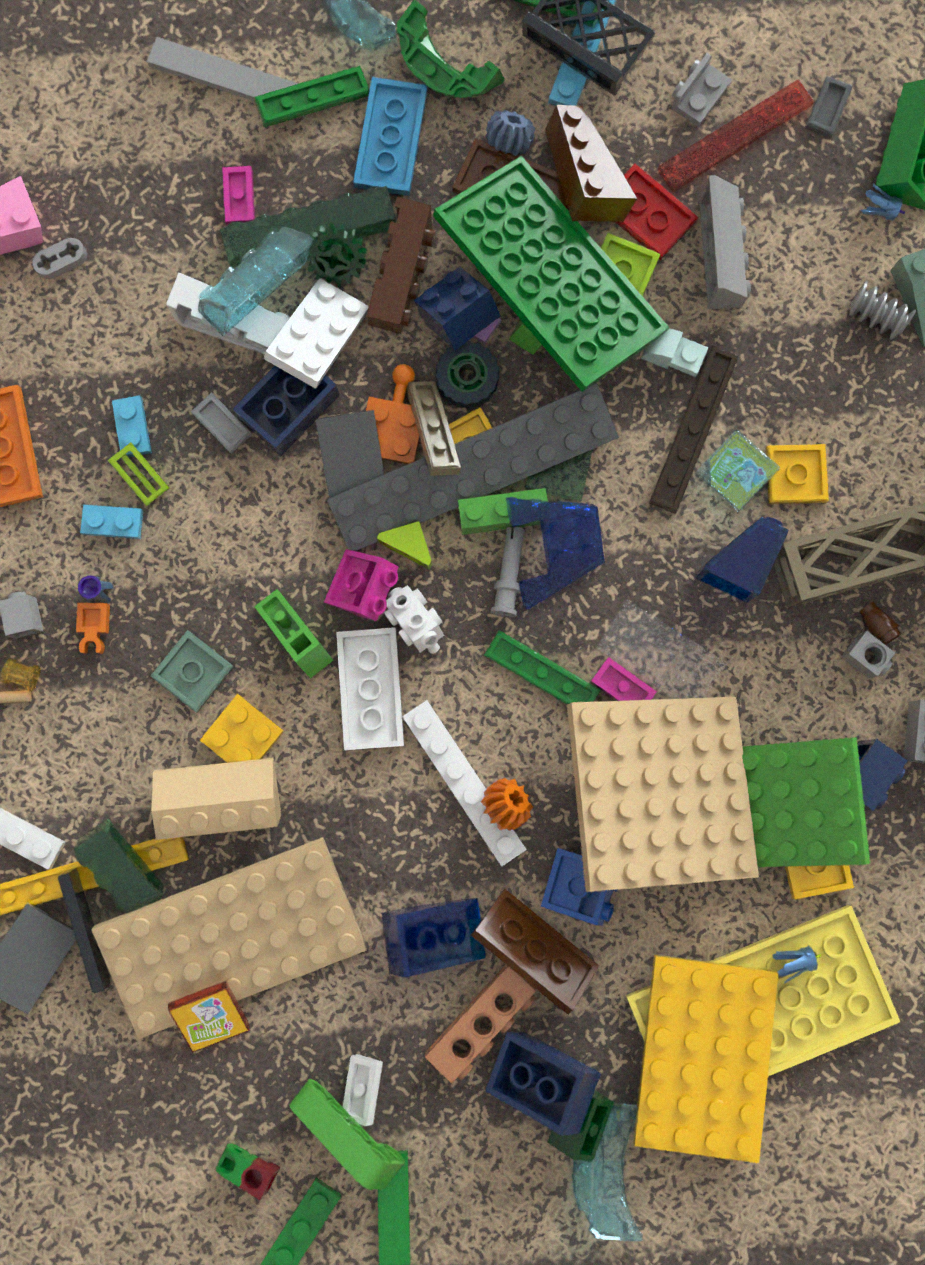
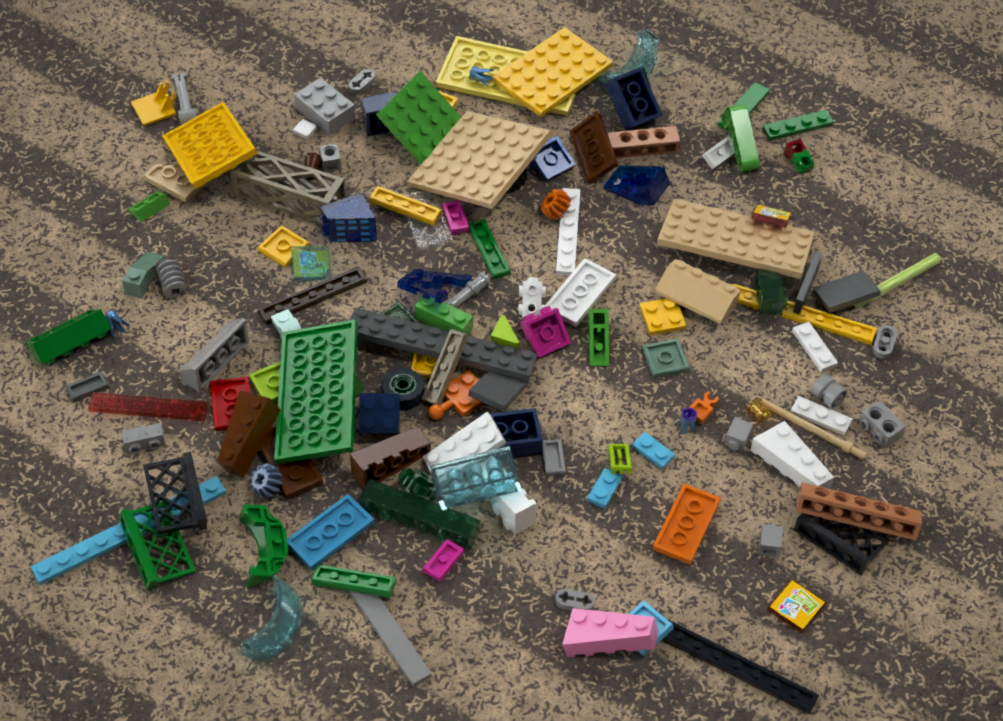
camera: 145 degrees left, 30 degrees down
none -> yellow tile [369,186,442,226]

